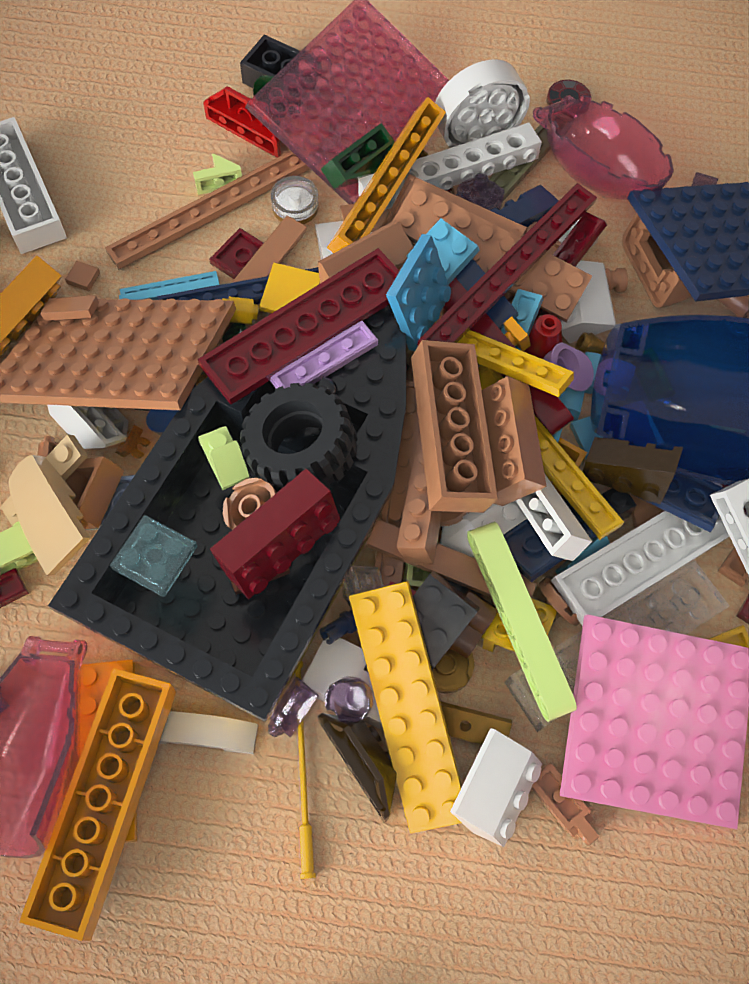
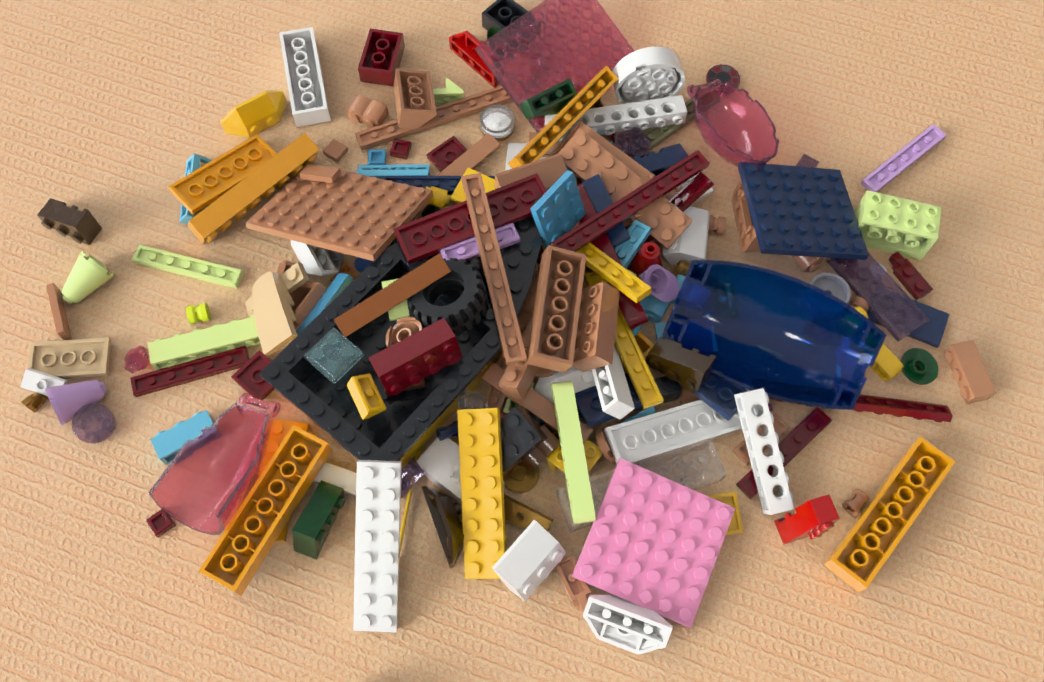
camera: 15 degrees right, 0 degrees up
clear purple hair [324,676,374,722] -> none
medium azure plate [407,218,480,285] -> none
light orange plate [503,317,531,351] -> none
none -> dark red plate [231,350,274,404]
none -> dark green wedge [292,480,346,560]
none -> dark azure tile [296,273,353,336]
none -> dark orange tile [334,253,451,337]
none -> nougat brick [347,95,388,128]
none -> yellow slope [347,373,387,419]
none -> white plate [353,460,402,632]
none -> dark red brick [358,28,405,86]
none -> dark azure tile [368,149,387,165]
none -> dark red tile [389,138,412,160]
none -> nougat slope [393,69,437,129]
none -> nougat plate [461,173,527,365]
none -> white wedge [583,594,673,655]

